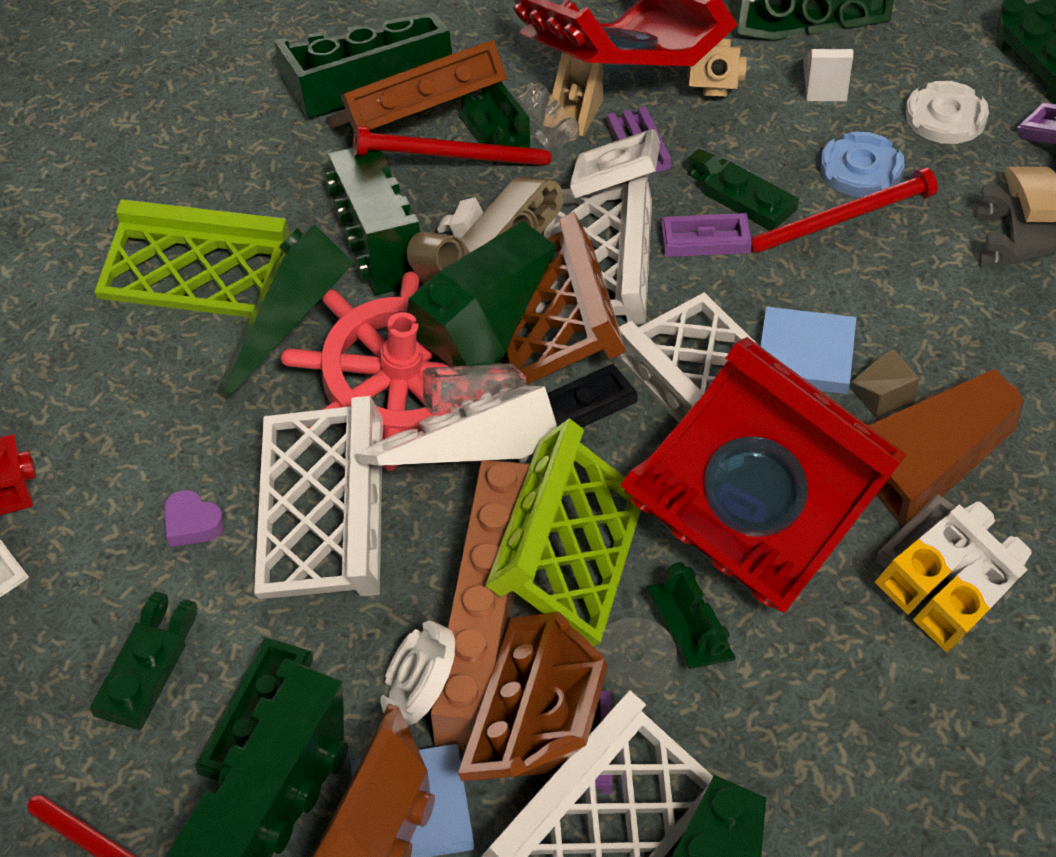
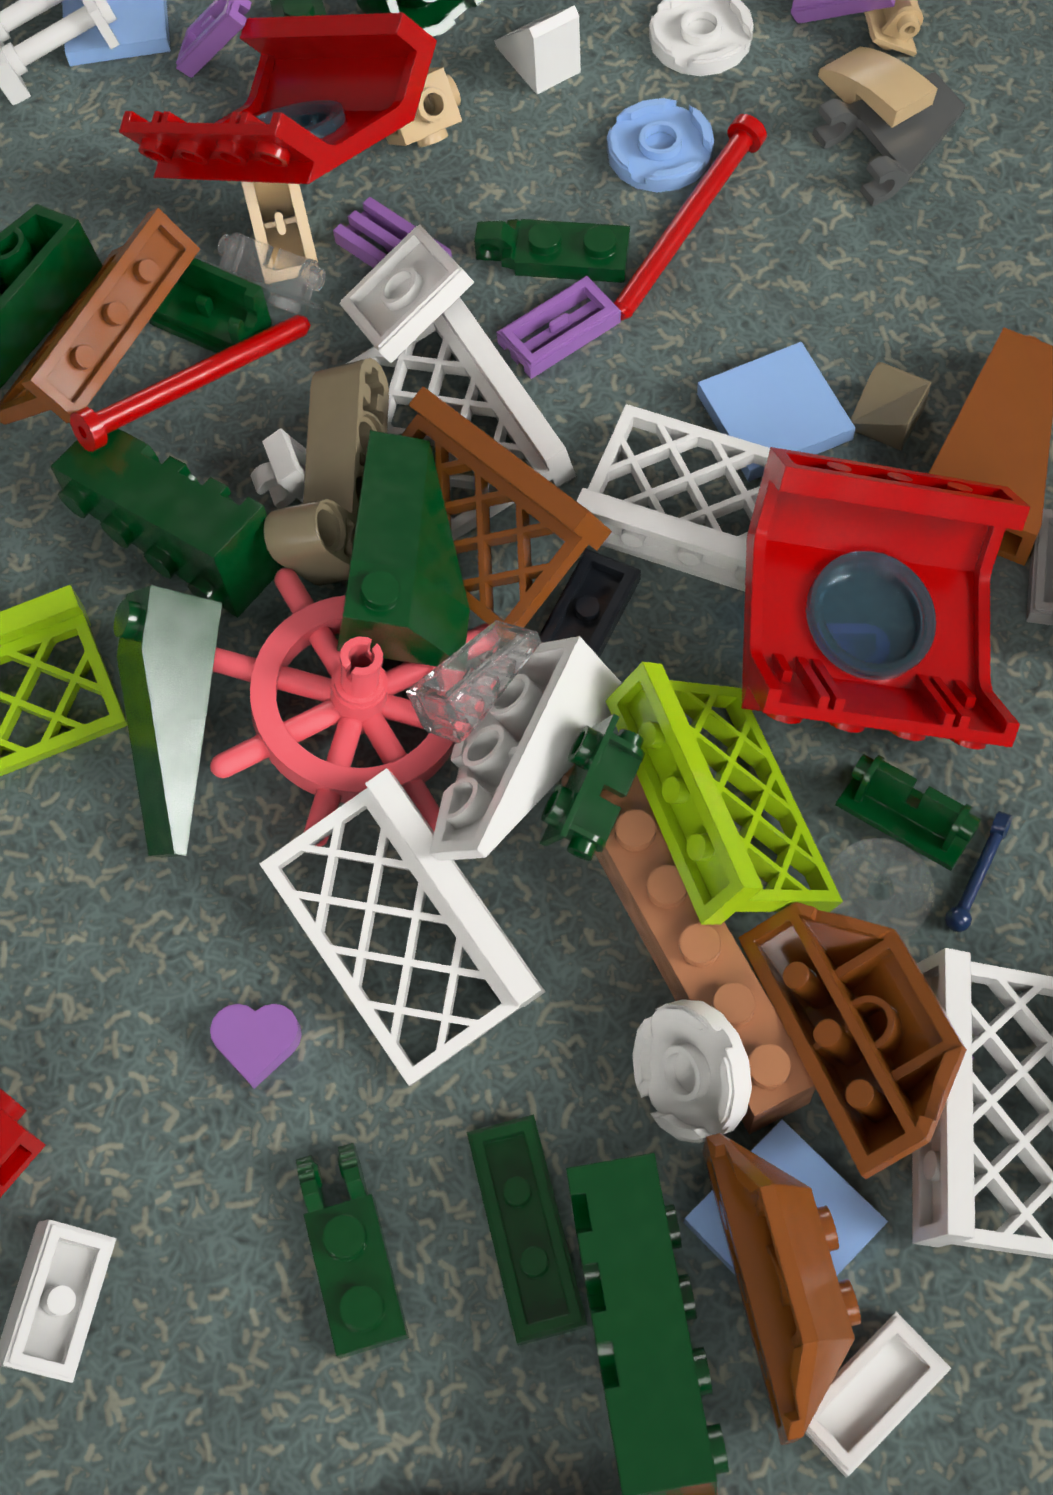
camera: 30 degrees left, 15 degrees up
none -> dark green hinge [539,714,645,861]
none -> dark blue hinge [945,811,1012,932]

